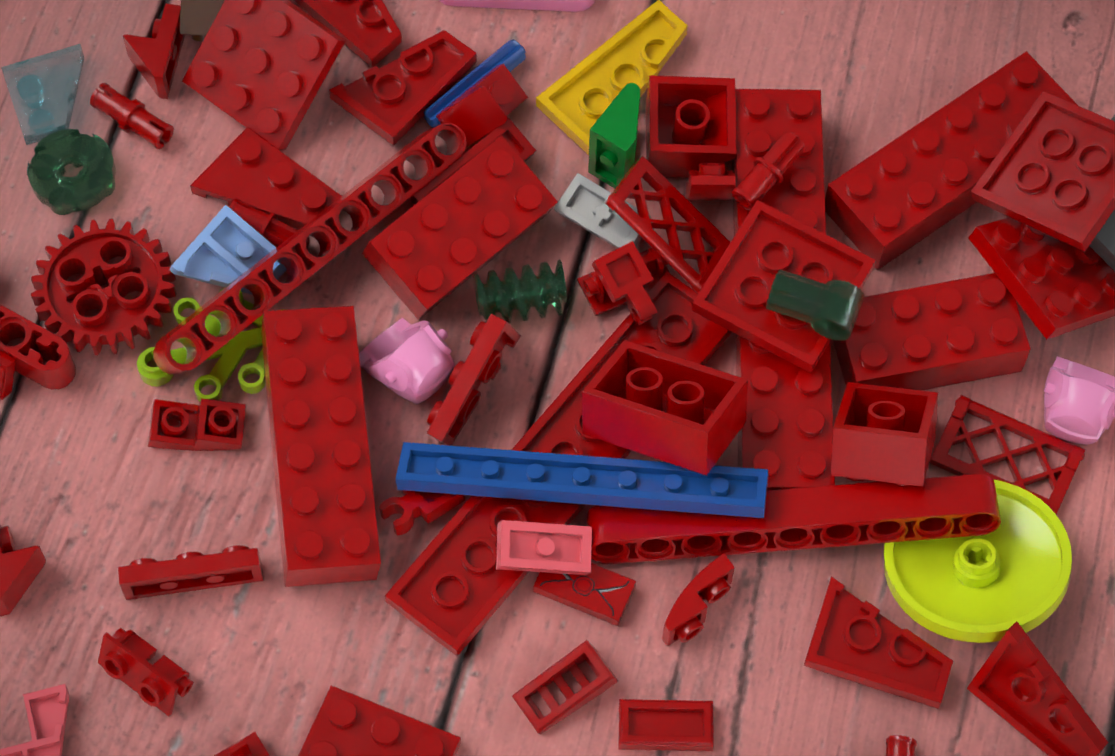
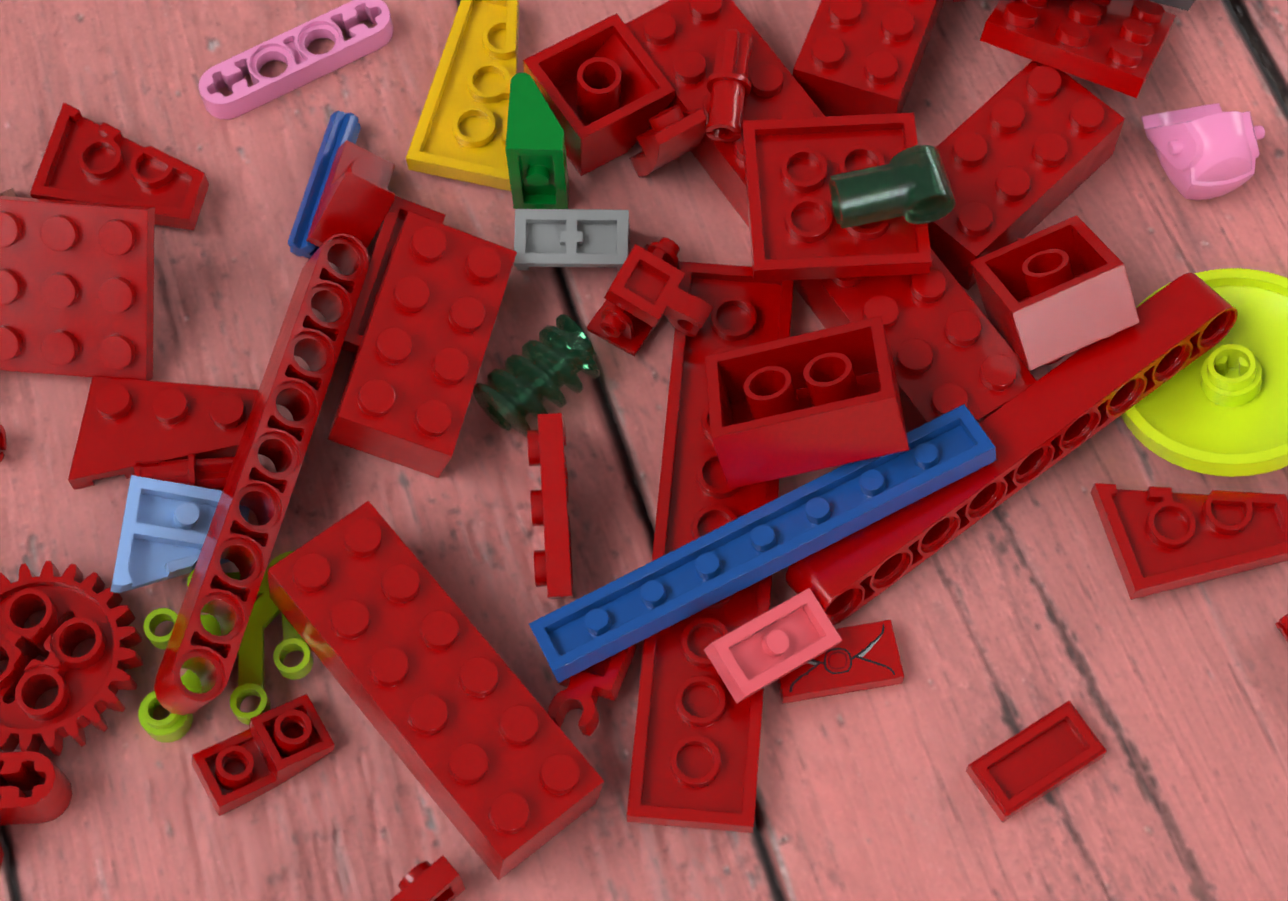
camera: 30 degrees left, 0 degrees up
red wing [329,30,477,146] -> none
bright pink helmet [359,318,455,404] -> none
red slope [512,640,618,734] -> none
red window [605,155,730,294] -> none
red slope [662,553,735,647] -> none
red window [929,395,1086,515] -> none

